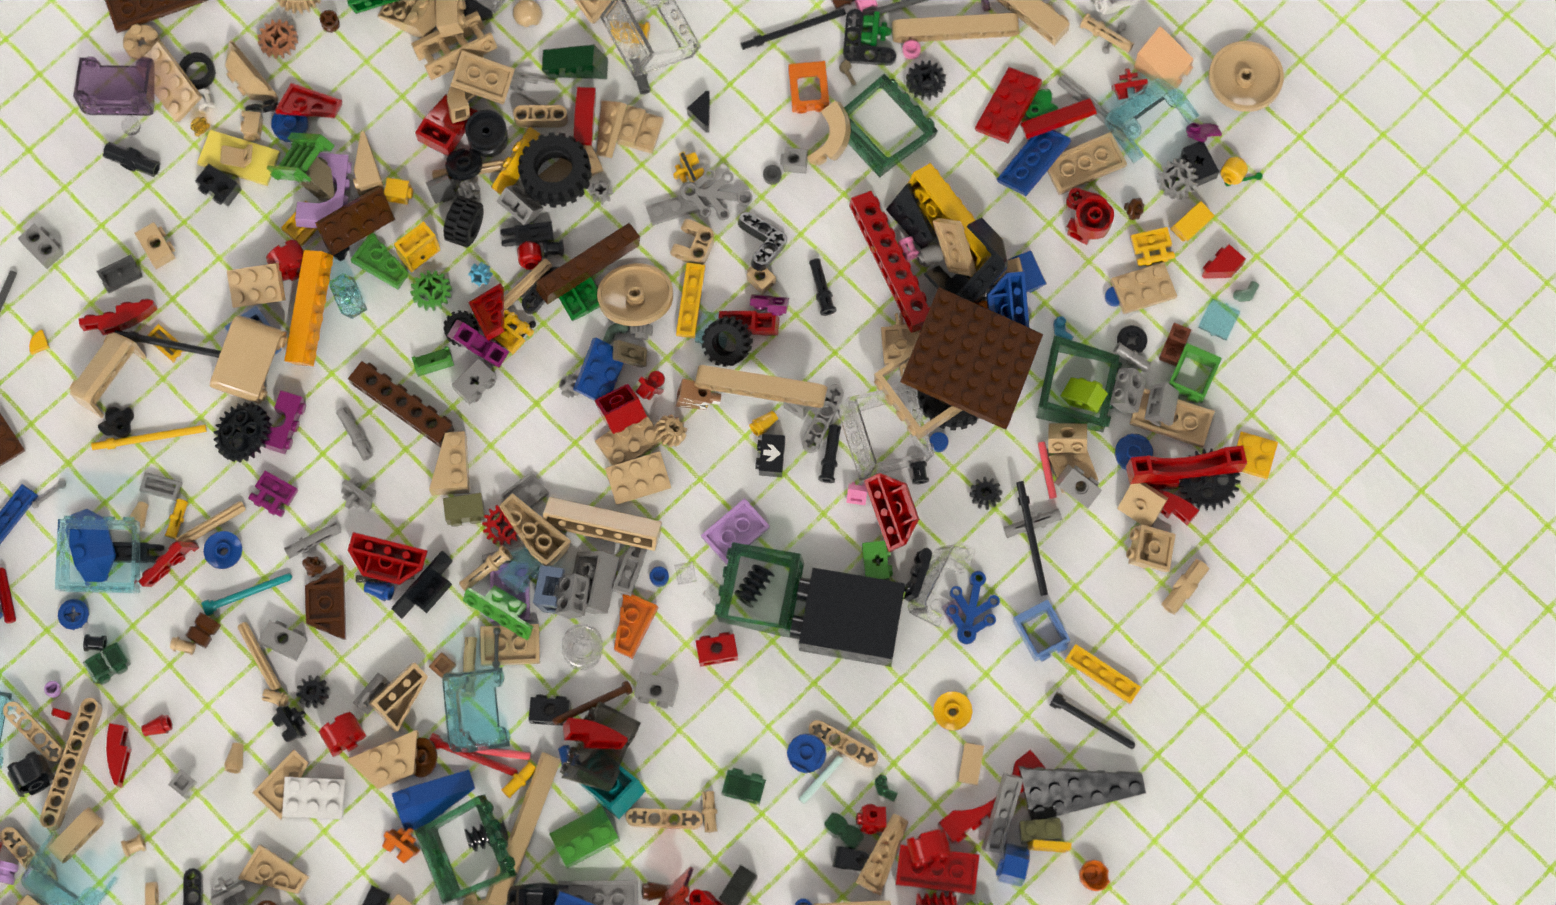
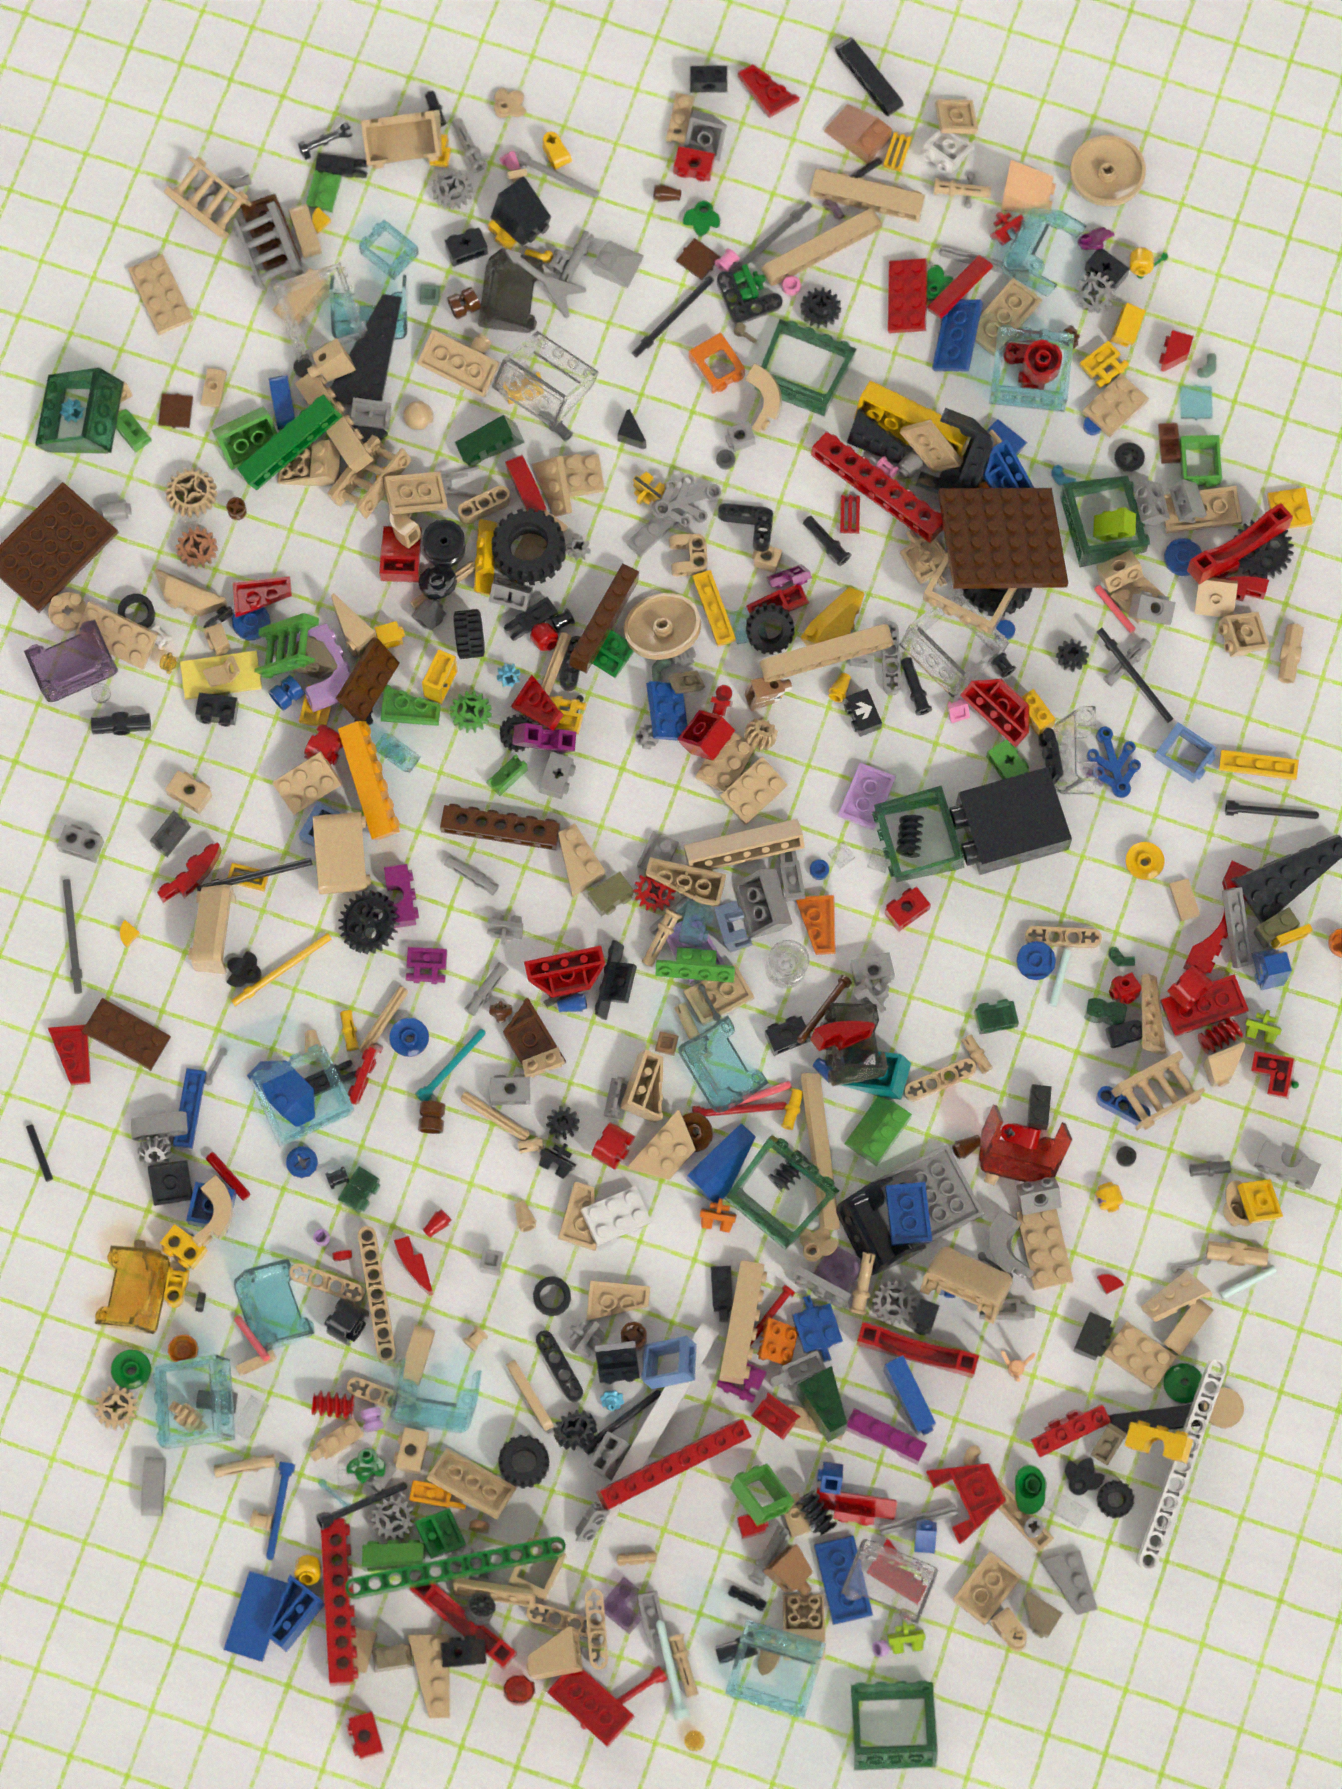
camera: 30 degrees left, 0 degrees up
light grey tile [139,472,183,501] -> none
tan pin [170,636,196,655] -> none
light grey gear [457,180,481,201] -> none
light grey brick [555,573,590,619] -> none
light grey pin [1113,342,1151,373] -> none
none -> blue wheel [268,675,305,711]
none -> tan hinge [522,1047,565,1078]
none -> black tyre [533,1276,571,1316]
none -> yellow wedge [800,587,865,646]
none -> red tile [840,495,860,534]
none -> light grey hips [854,976,889,1013]
none -> clear light blue windscreen [989,325,1074,412]
none -> yellow brick [1021,689,1056,736]

